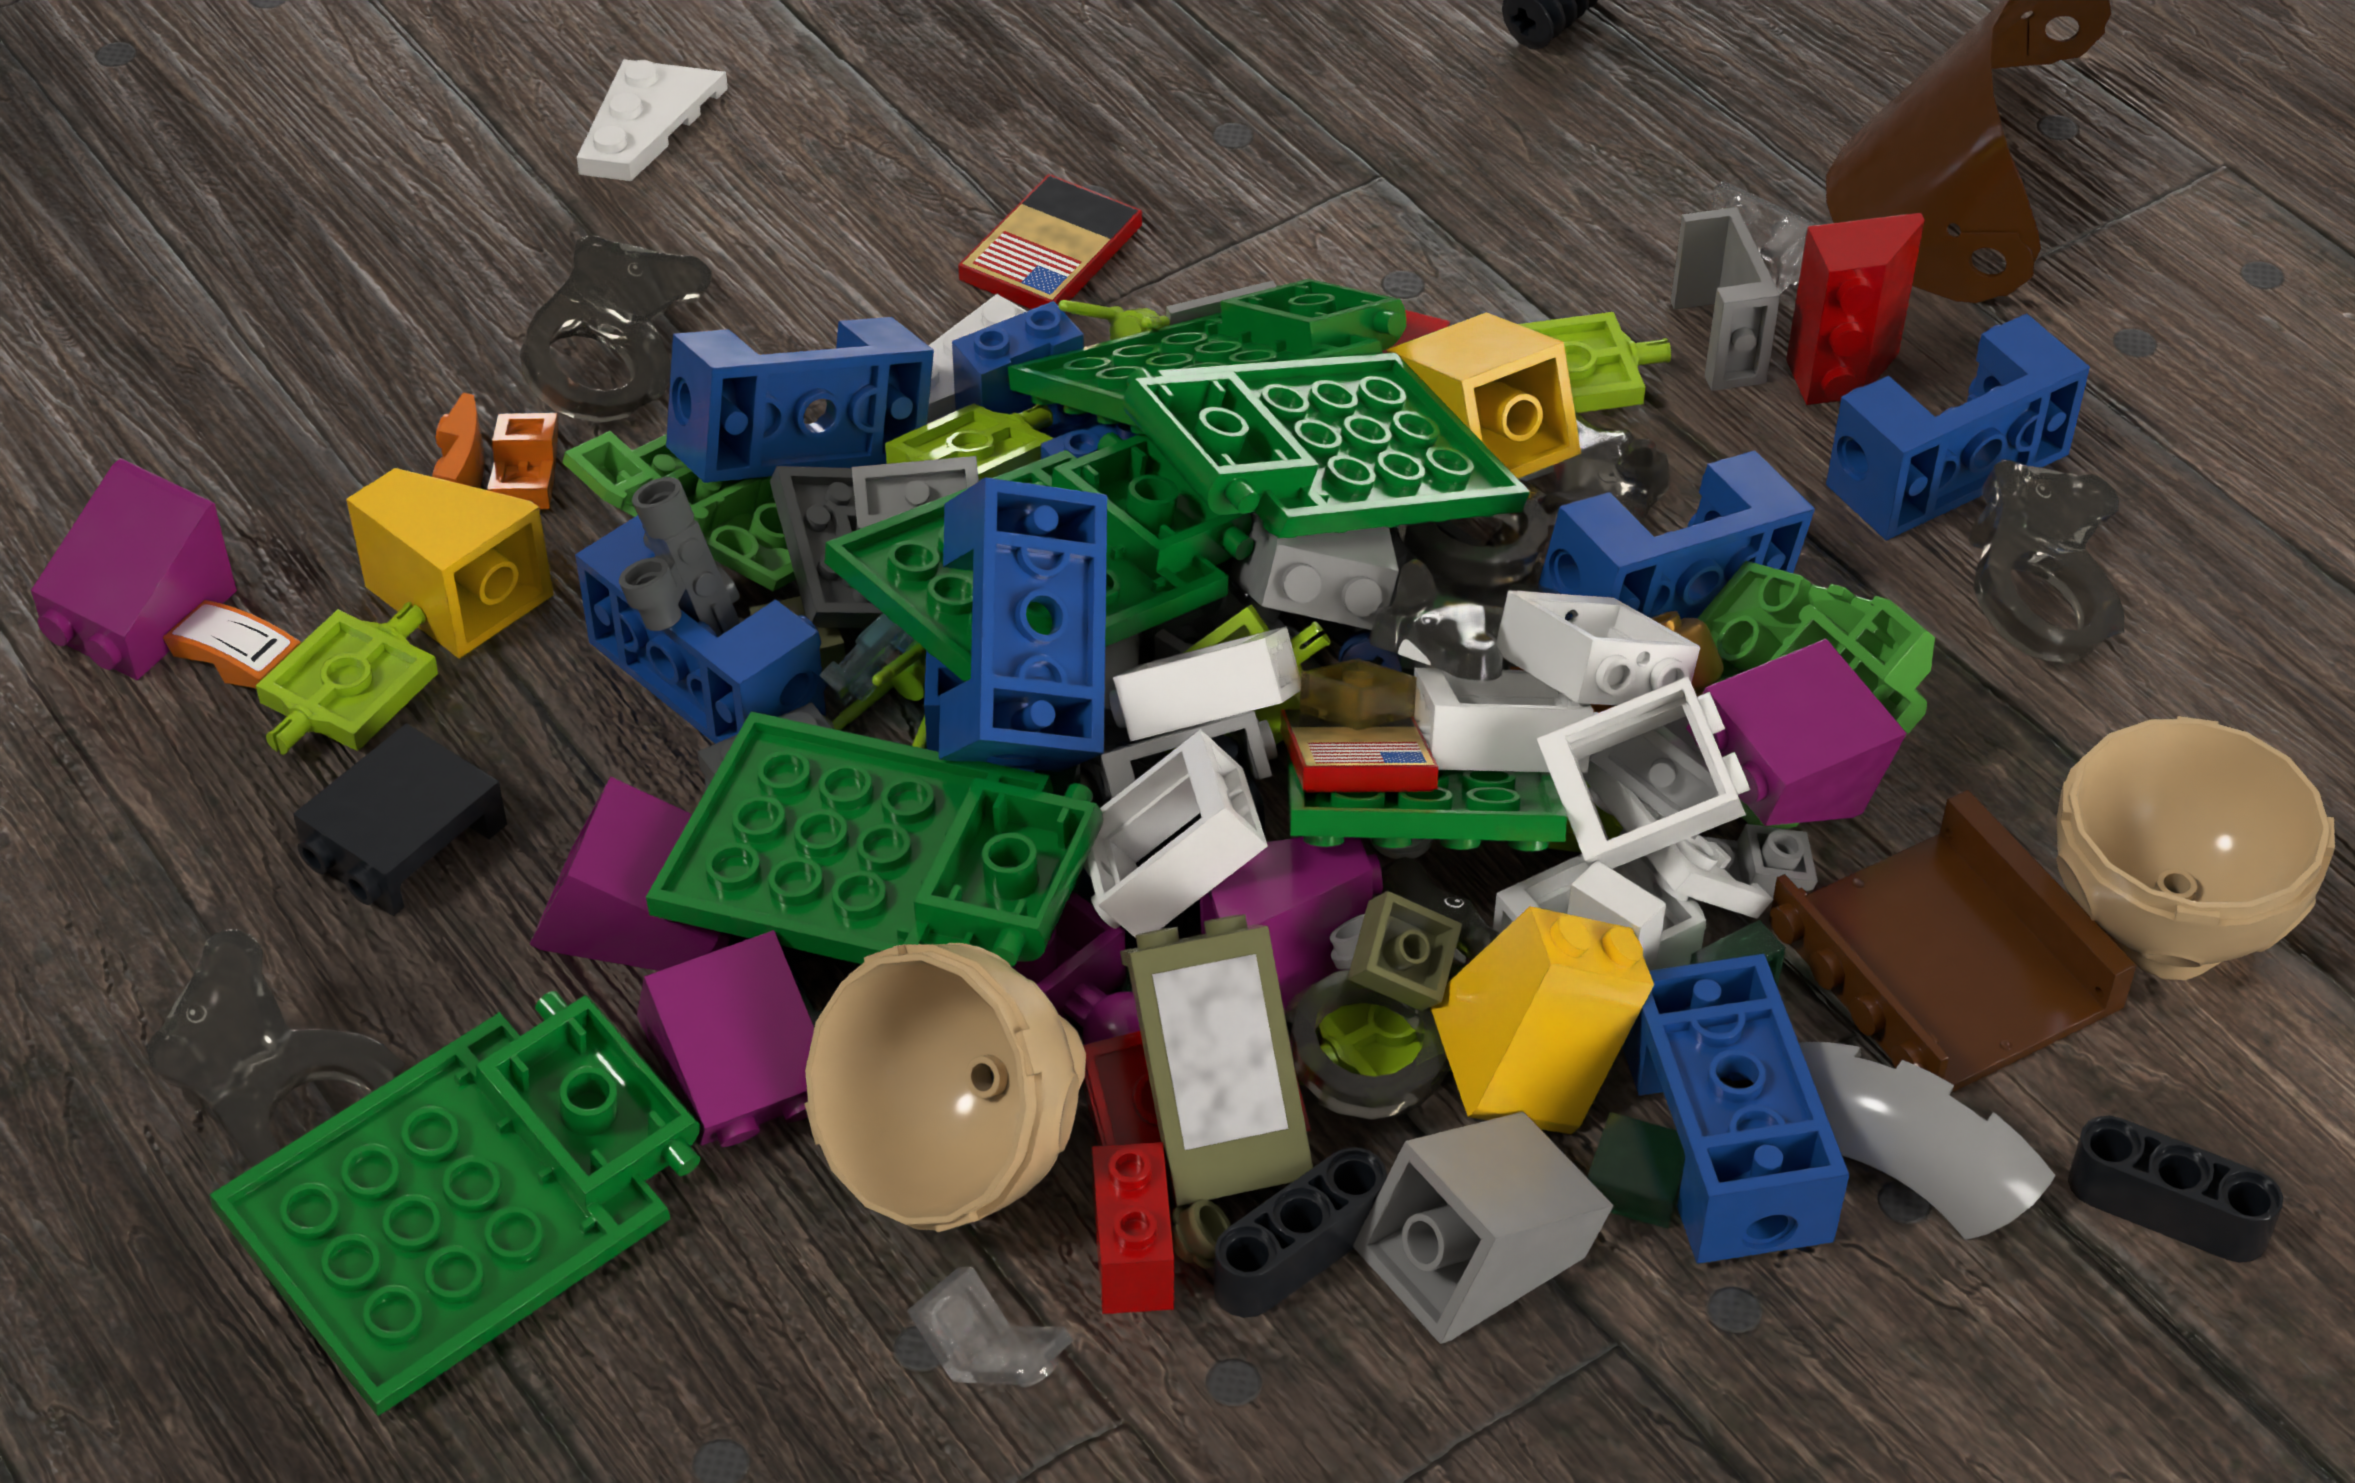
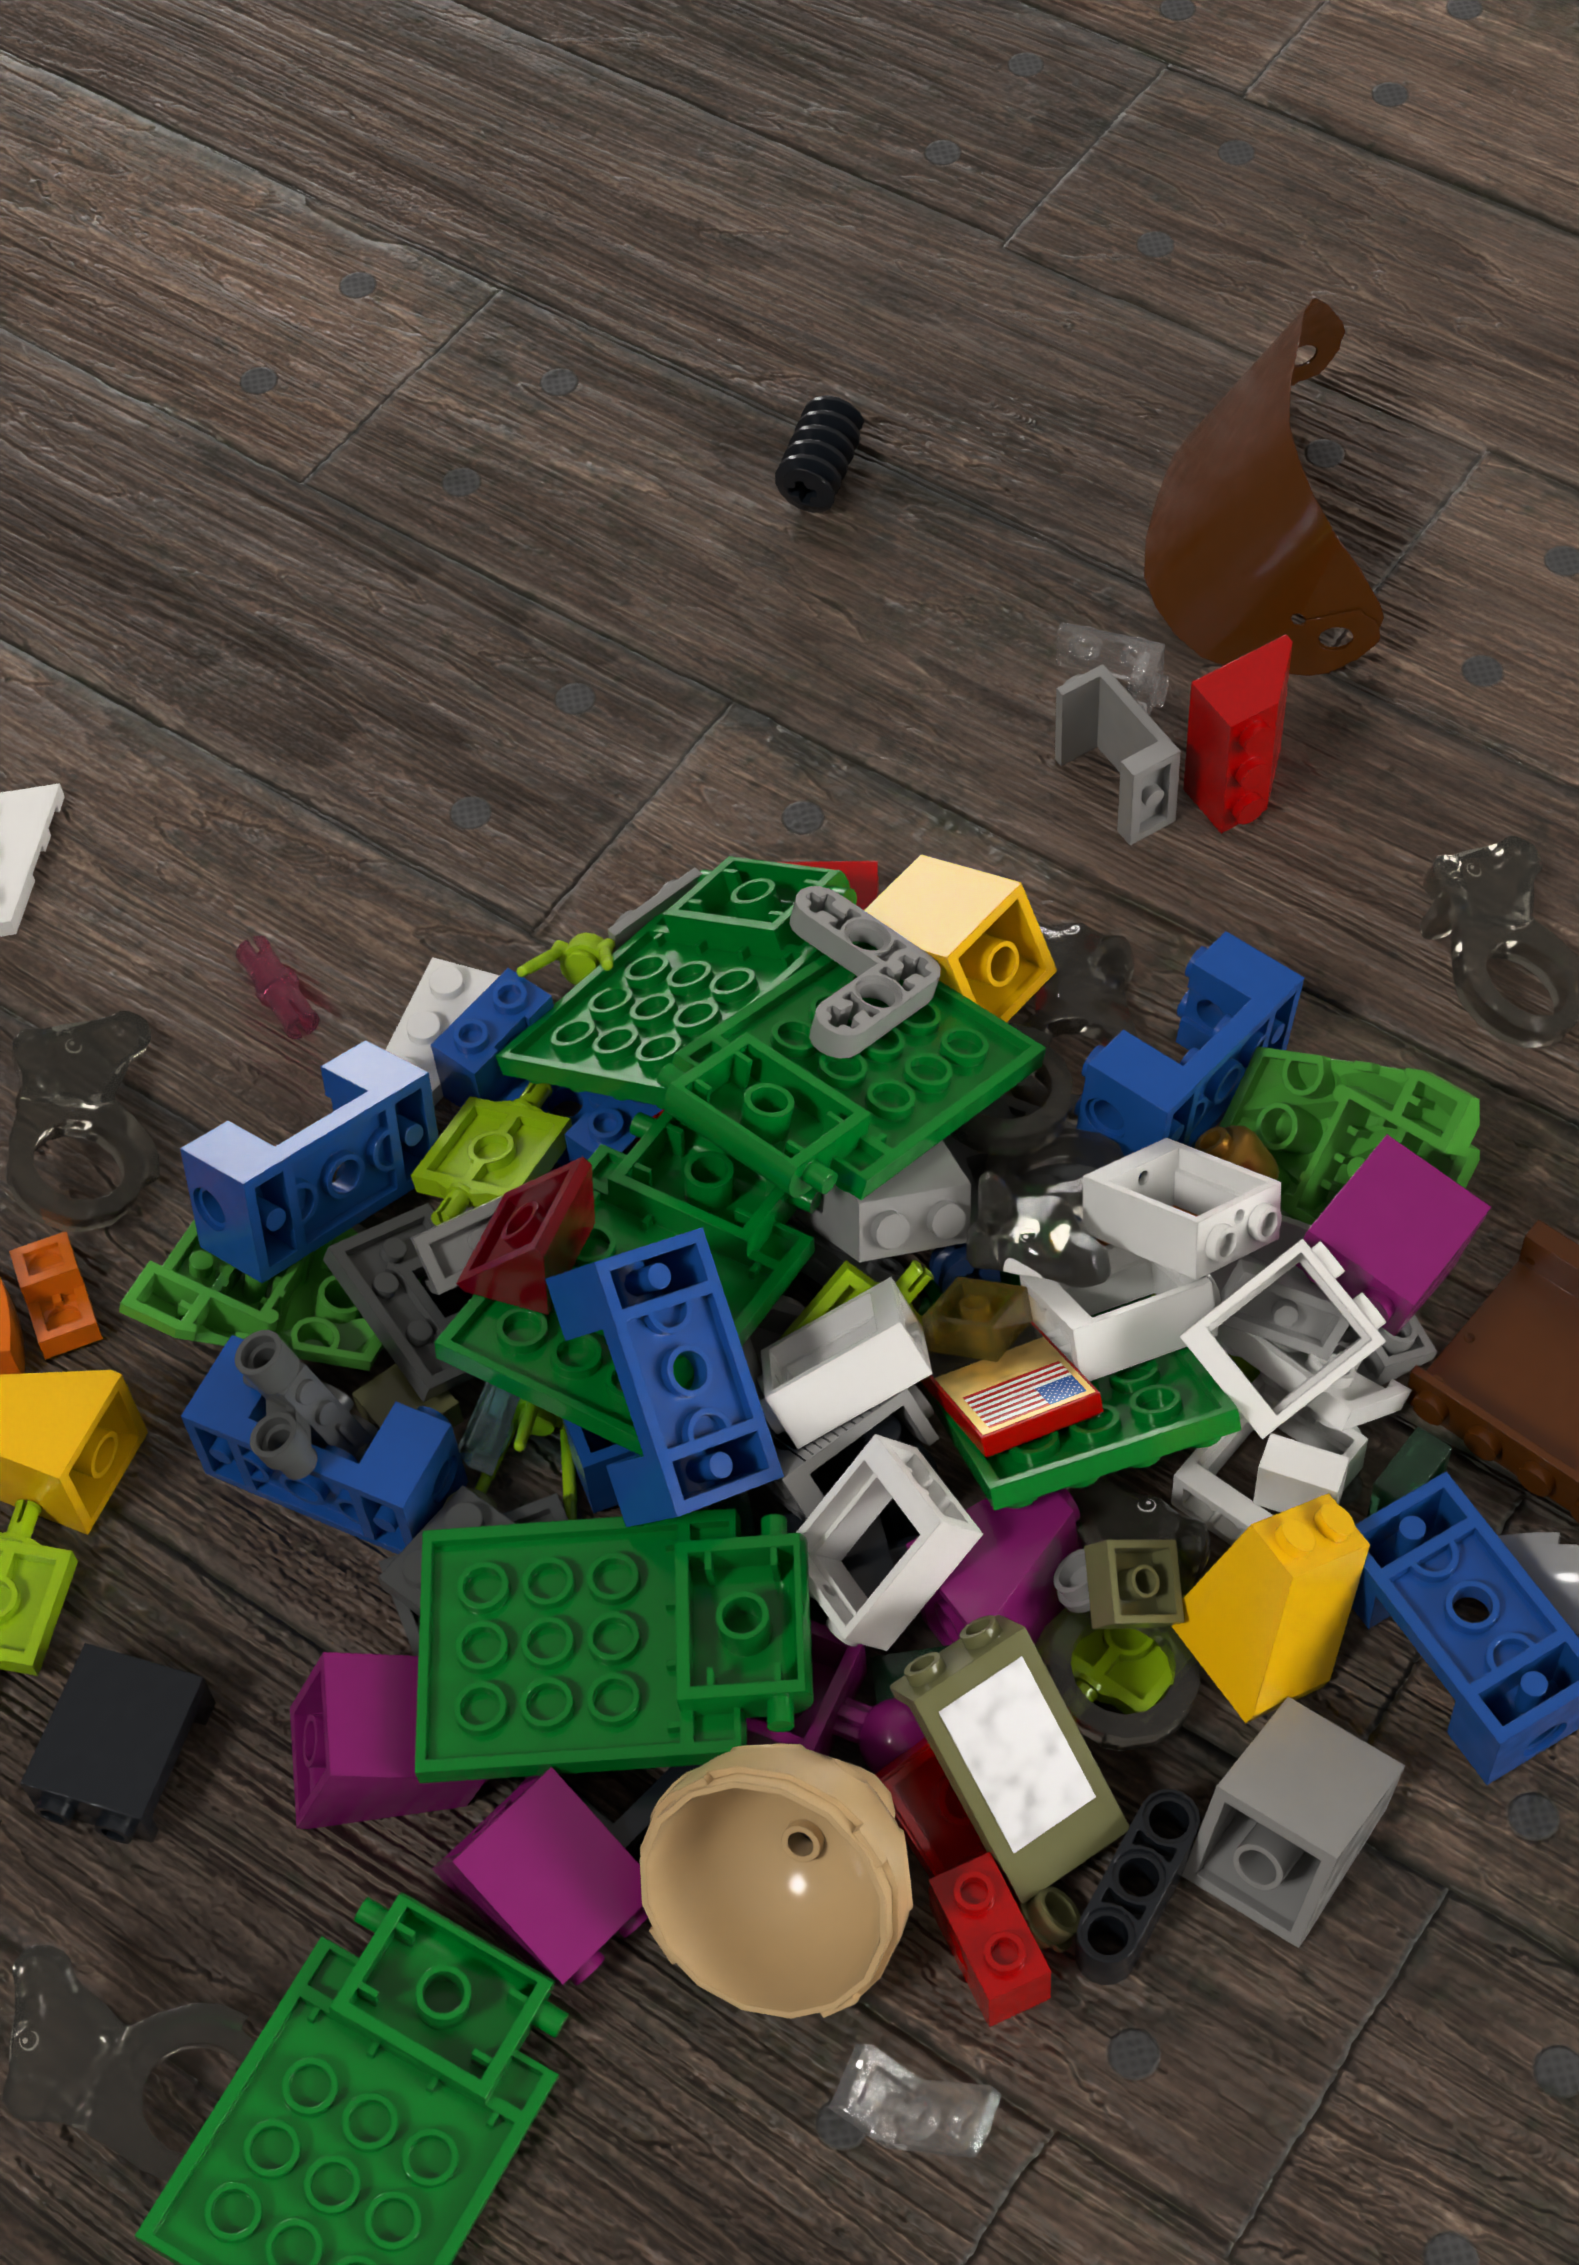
camera: 15 degrees left, 10 degrees up
tile [958,174,1142,309] -> none
lime plate [1518,312,1671,413] -> none
clear green piece [1587,1112,1686,1229] -> none
blue plate [1826,313,2090,541] -> none
none -> clear pink pin [236,936,320,1039]
none -> dark red slope [456,1156,595,1315]
none -> light grey beam [790,886,941,1058]

